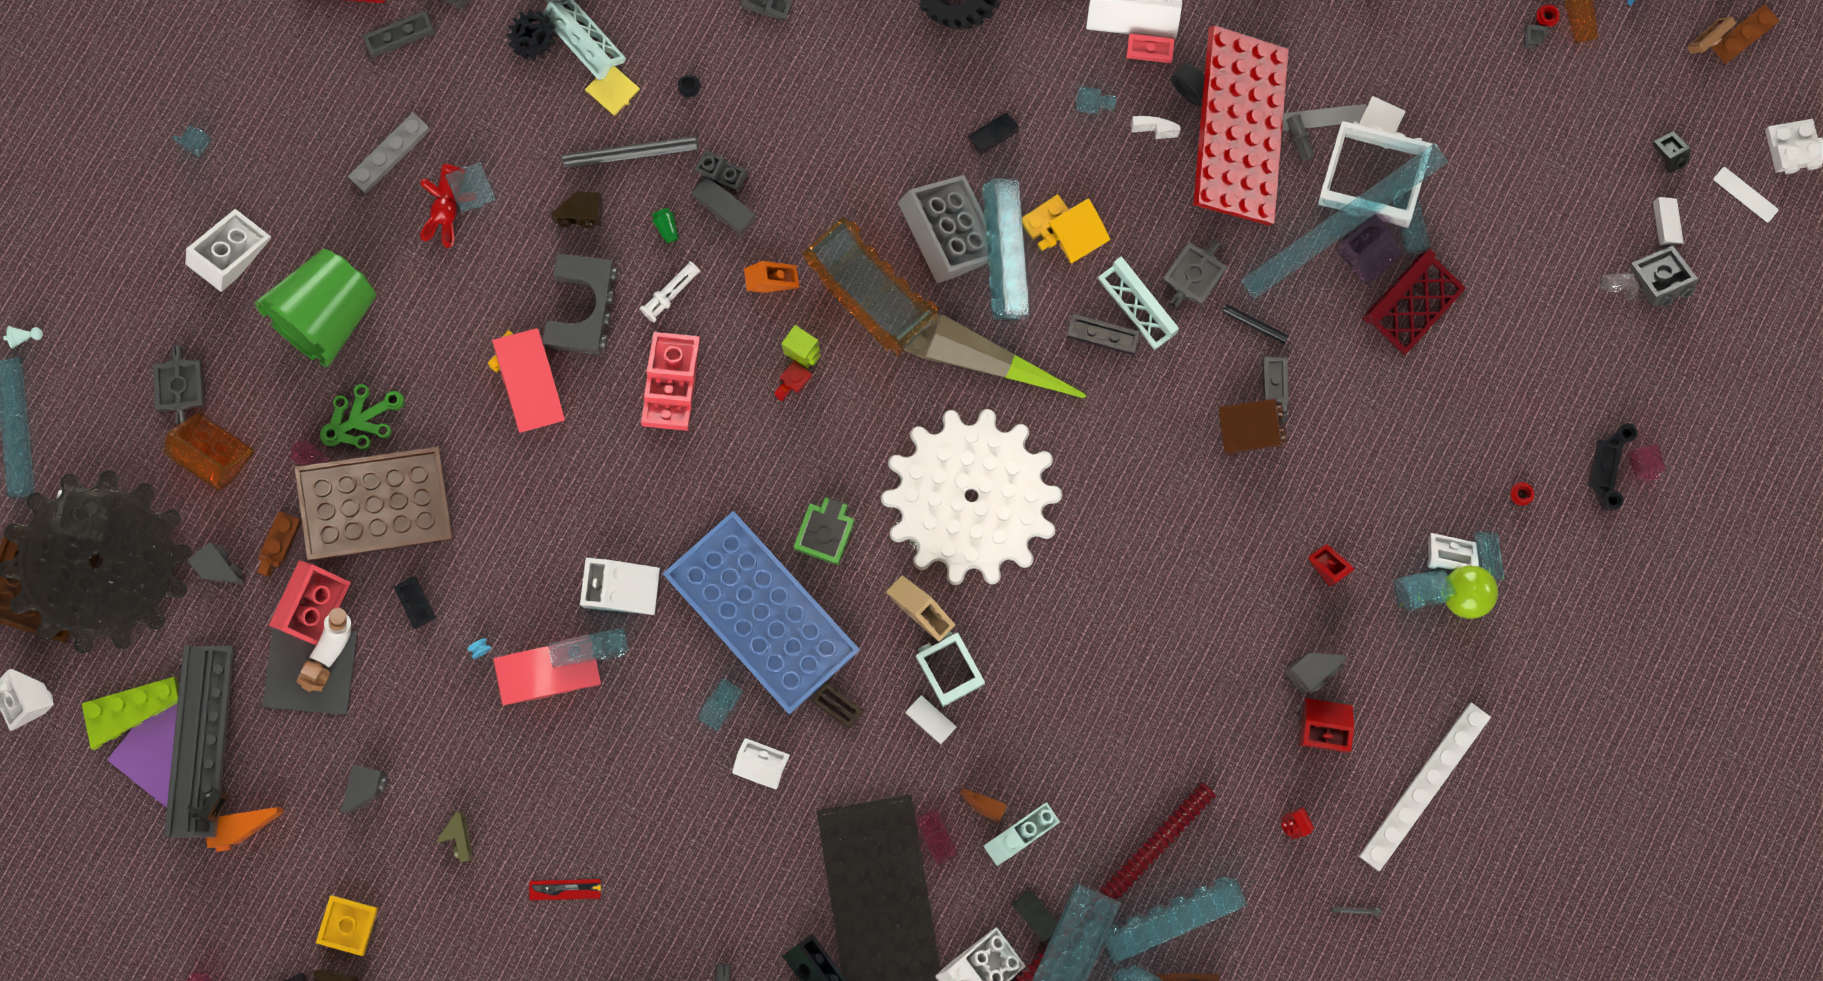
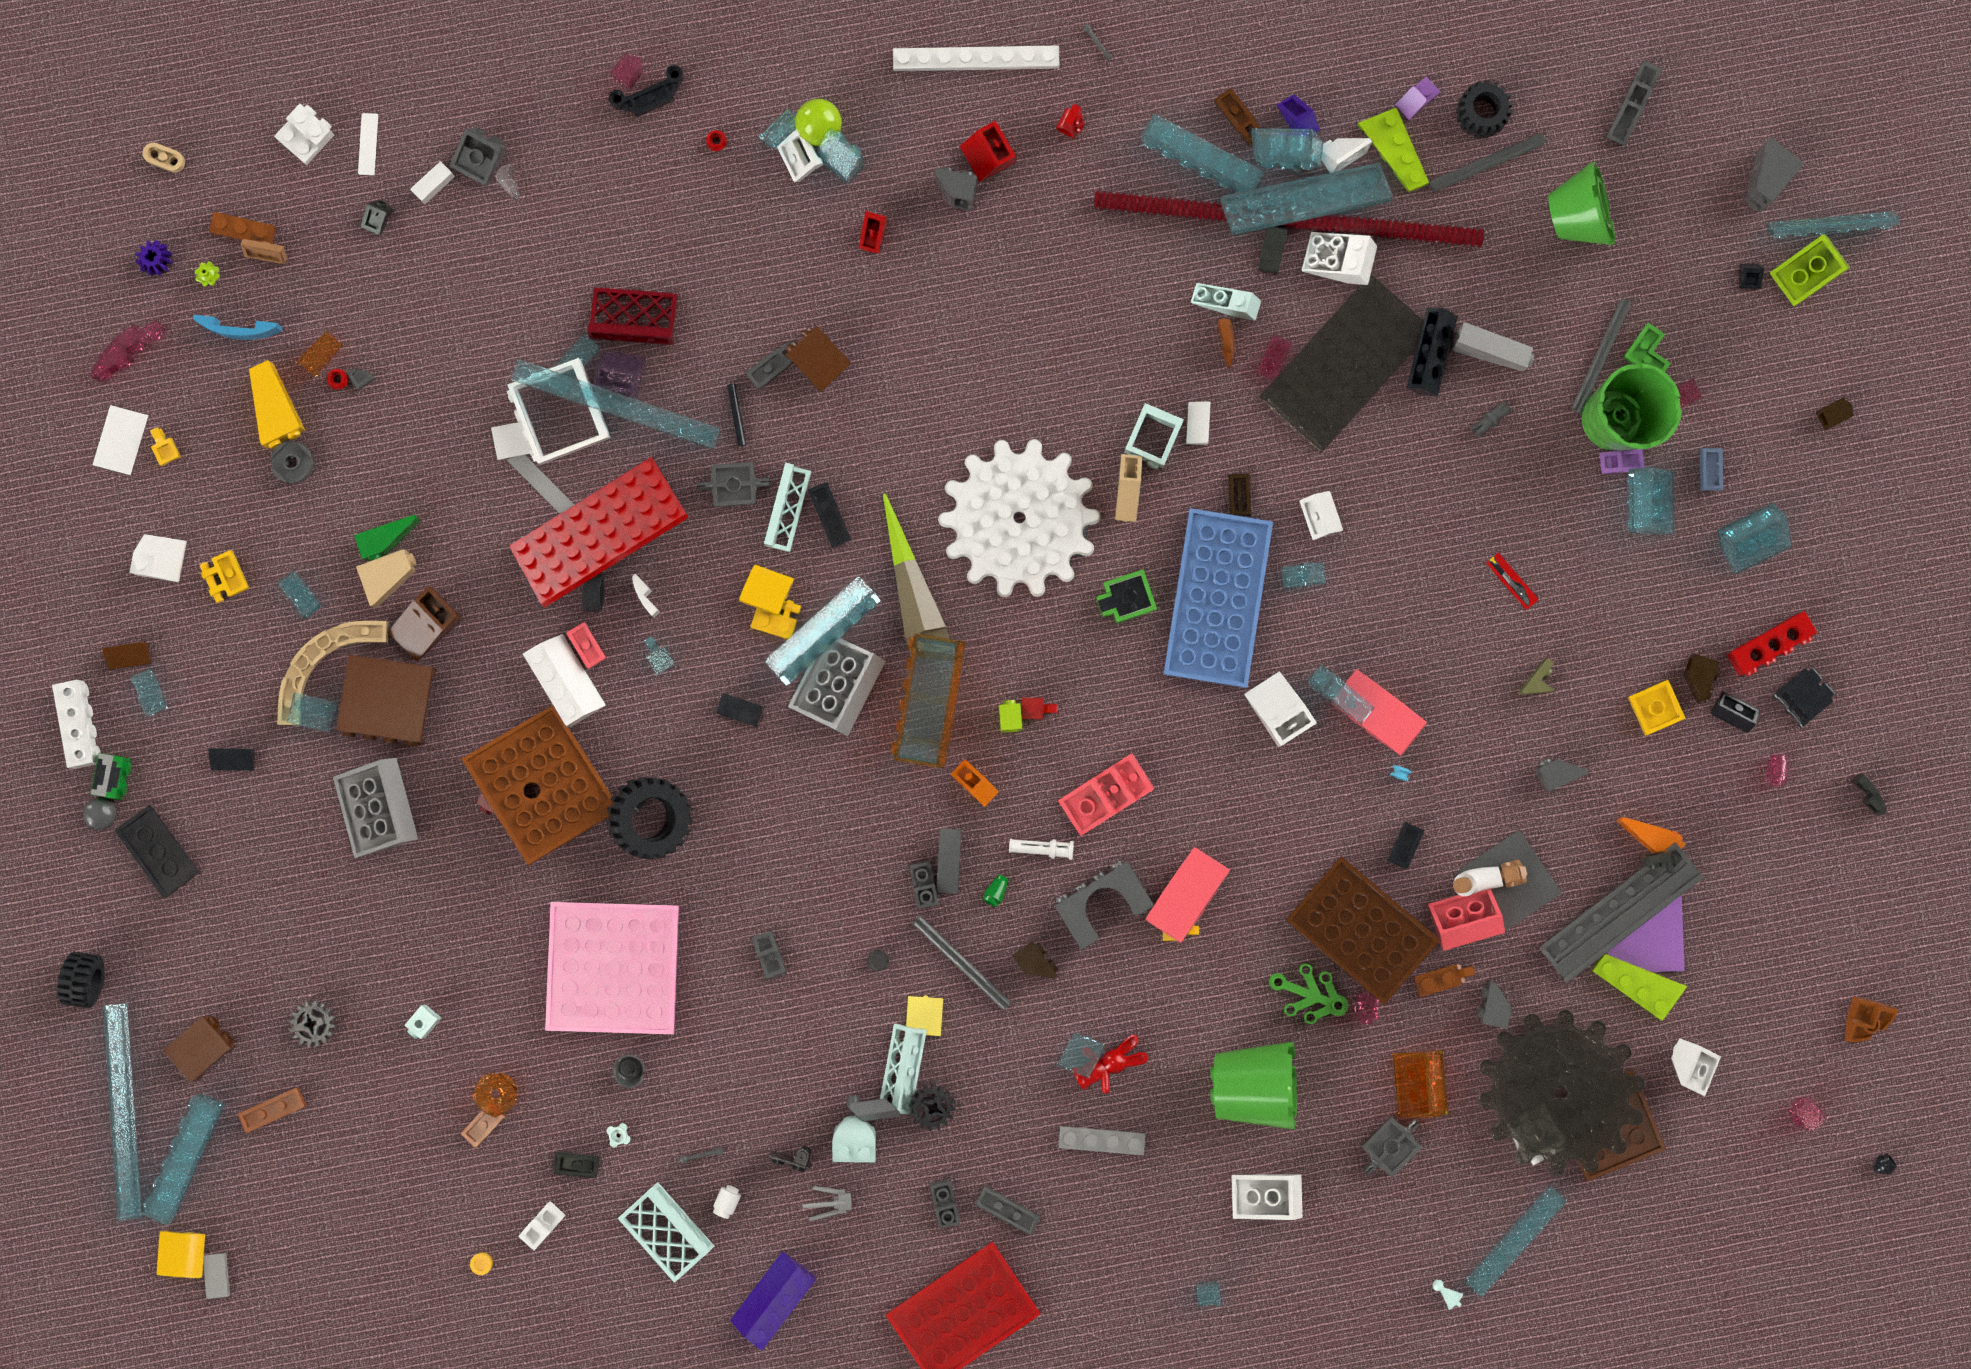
camera: 125 degrees left, 5 degrees up
dark grey axle [1286,114,1314,161] -> none

